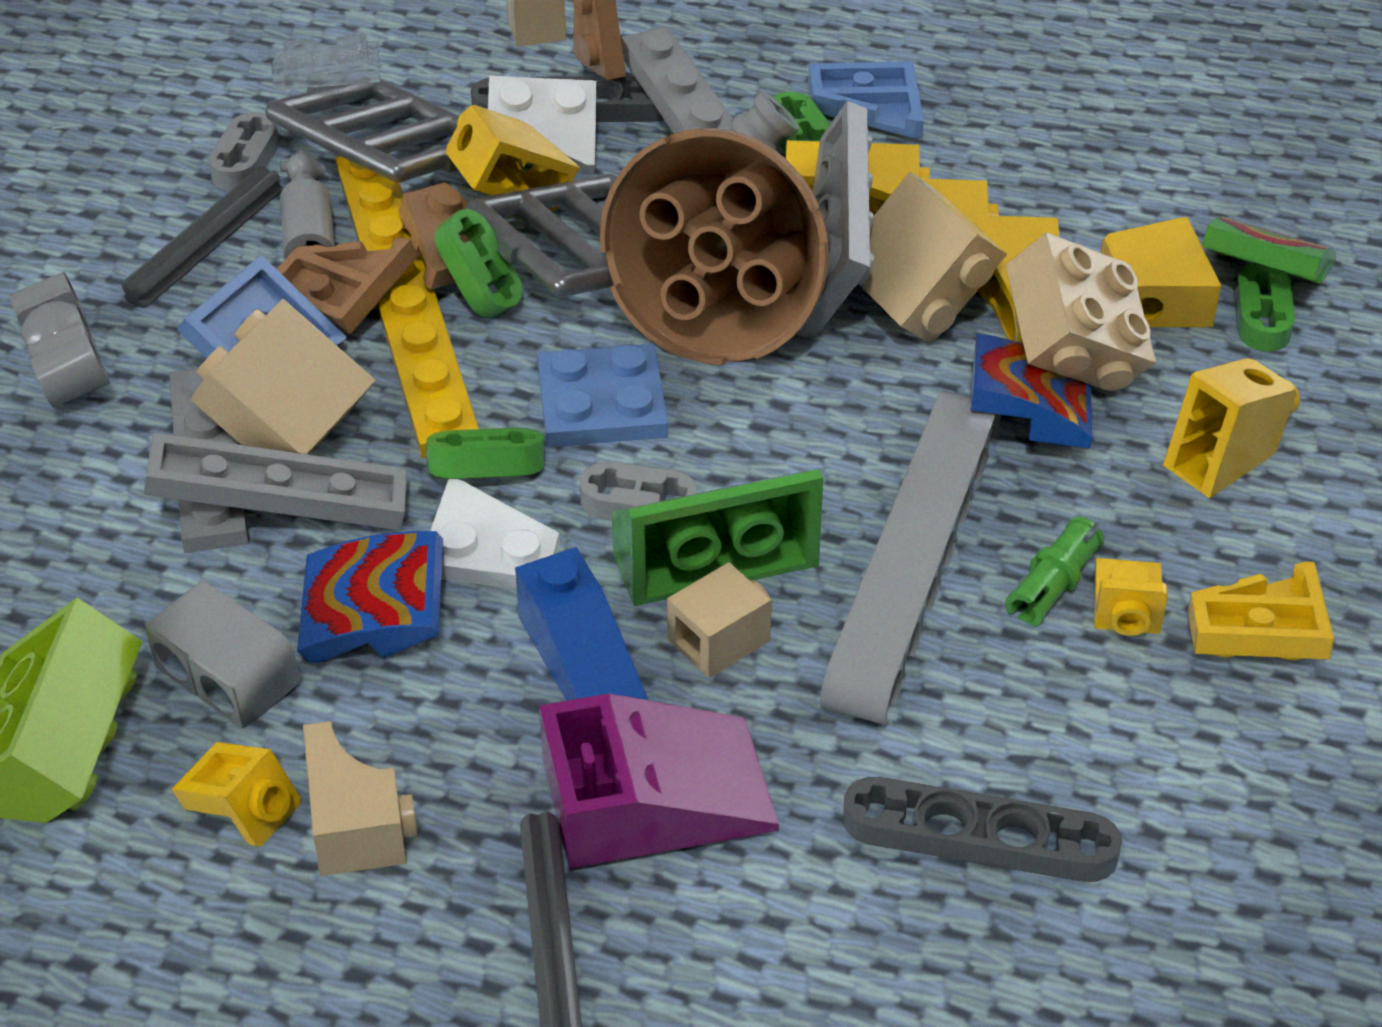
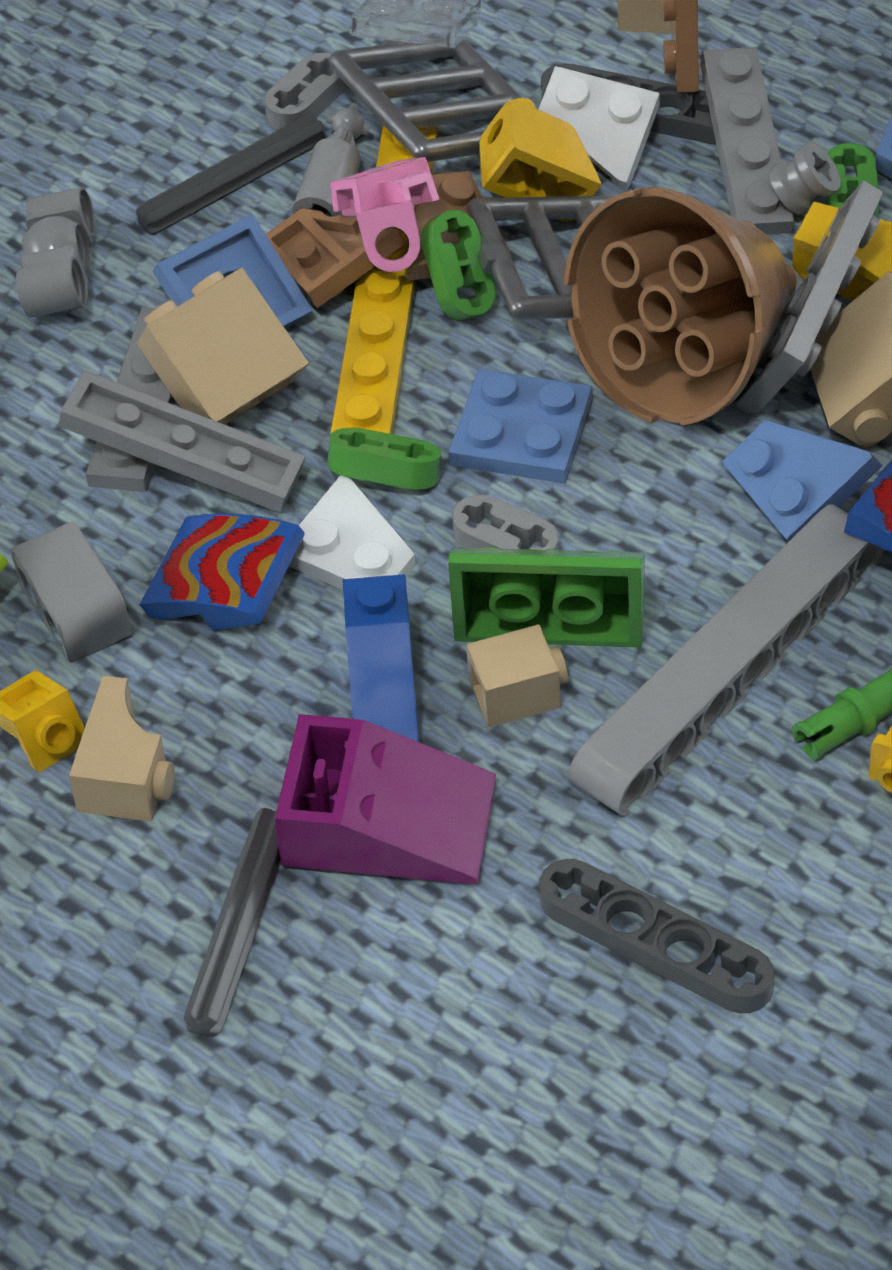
camera: 25 degrees right, 5 degrees up
none -> bright pink piece [330,157,439,272]
none -> medium blue wing [722,420,883,541]

